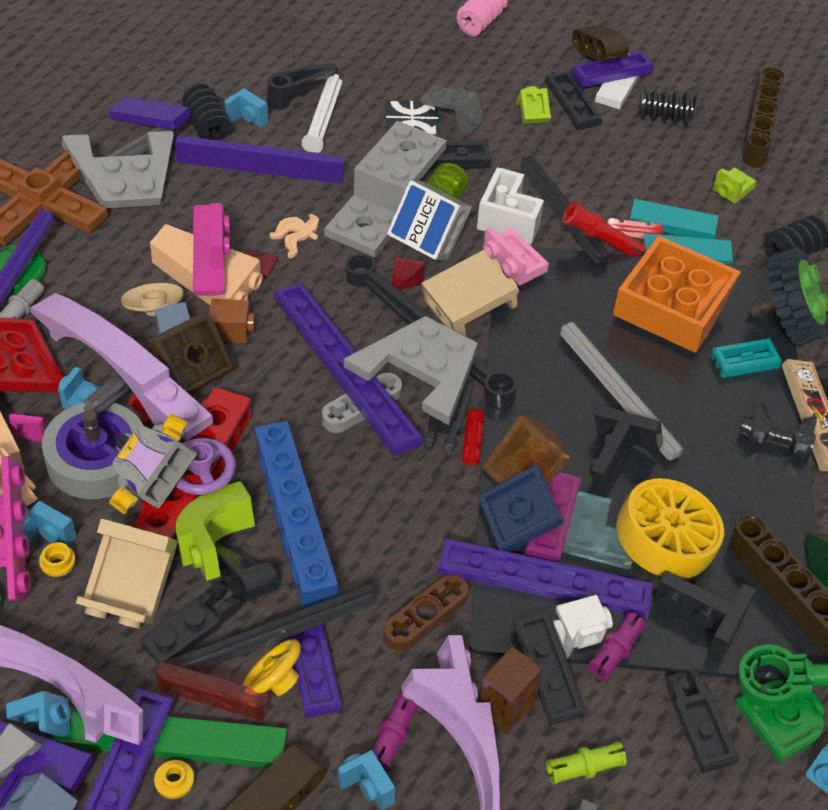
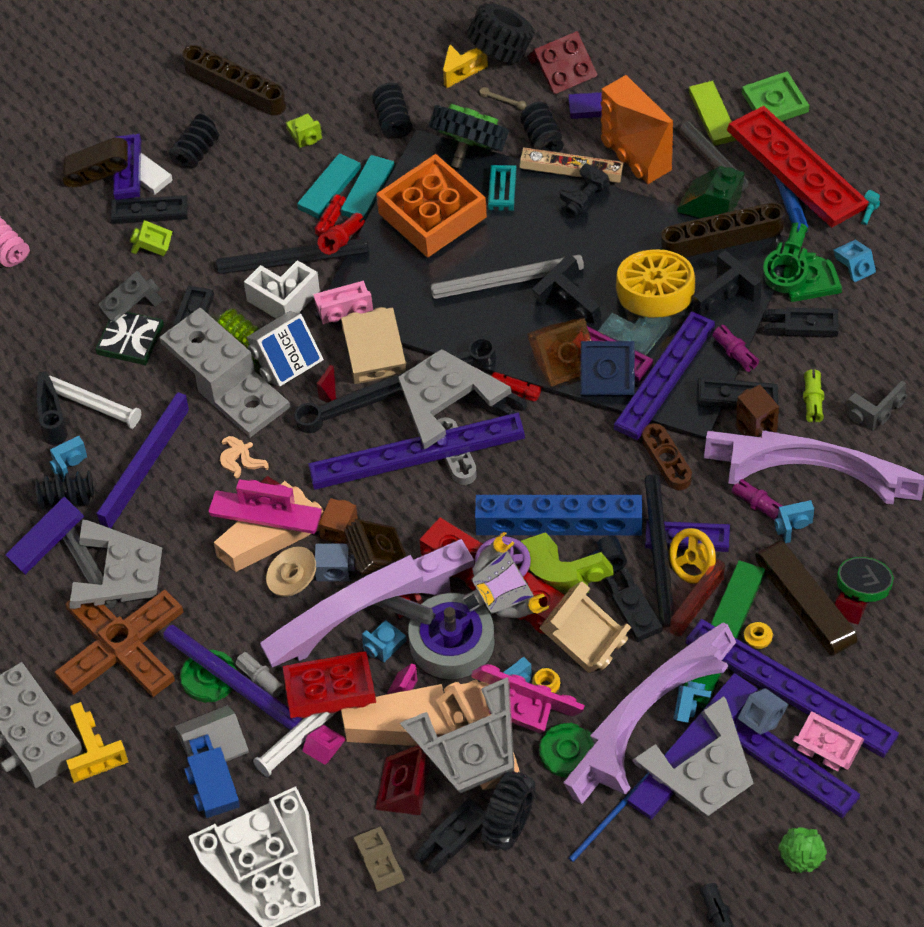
camera: 65 degrees left, 5 degrees up
white window [553,595,613,658] -> none

